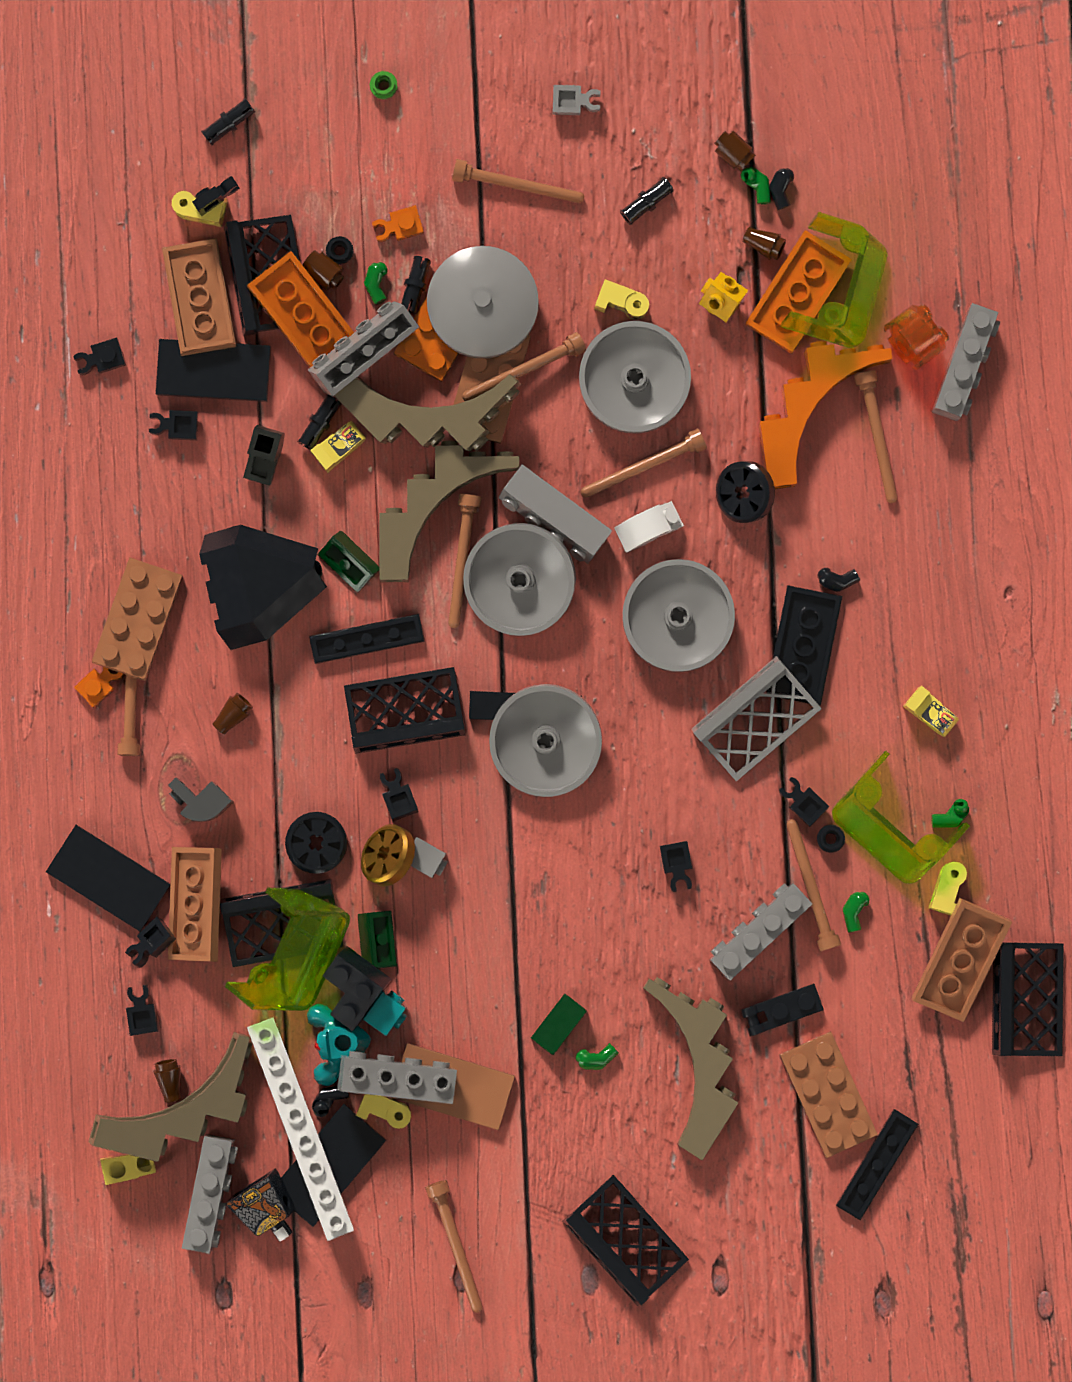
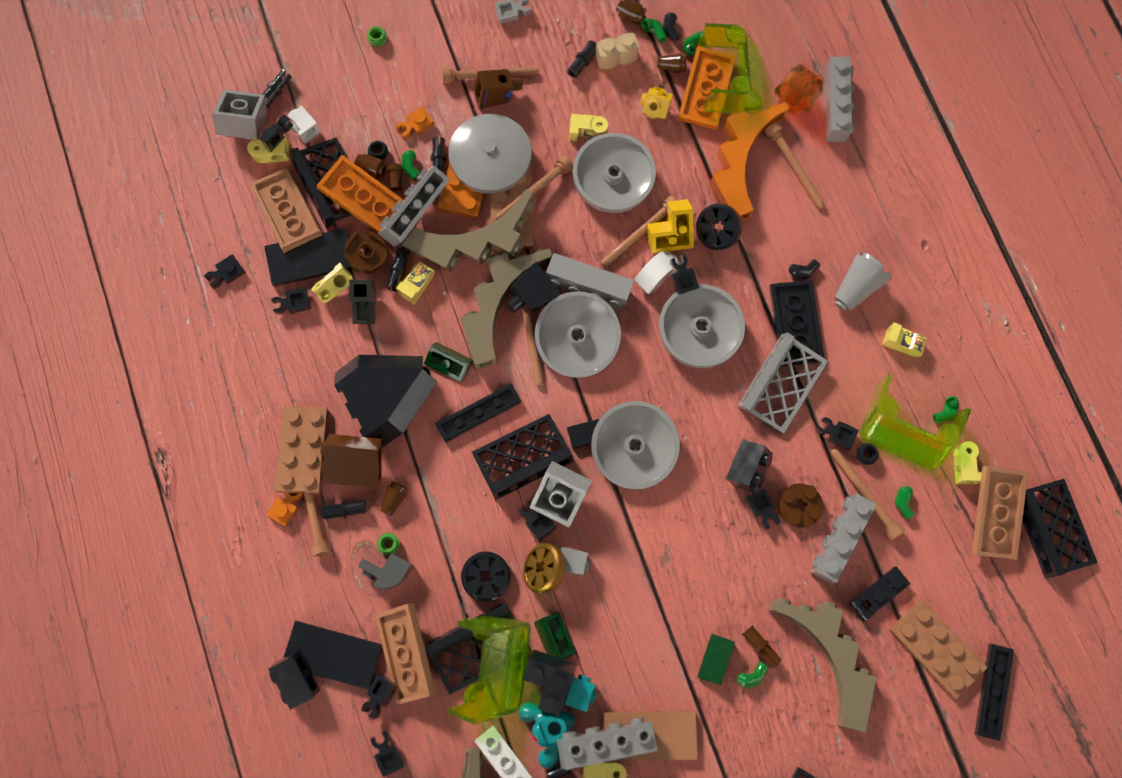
camera: 20 degrees left, 10 degrees down
none -> light grey brick [213,90,267,140]
none -> black brick [268,650,321,710]
none -> white brick [288,105,320,144]
none -> light yellow leg [312,263,354,303]
none -> reddish brown brick [320,434,382,488]
none -> black axle [321,500,367,519]
none -> reddish brown plate [344,231,387,274]
none -> bright green plate [377,533,400,555]
none -> reddish brown pin [387,163,404,192]
none -> reddish brown torso [474,69,523,110]
none -> black torso [506,262,561,314]
none -> light grey brick [529,461,592,527]
none -> tan brick [595,33,639,69]
none -> yellow brick [647,199,694,253]
none -> black plate [670,254,699,295]
none -> green arm [683,31,705,56]
none -> black brick [726,439,773,494]
none -> reddish brown axle [742,625,782,668]
none -> reddish brown plate [778,483,823,528]
none -> light grey cone [834,251,892,311]

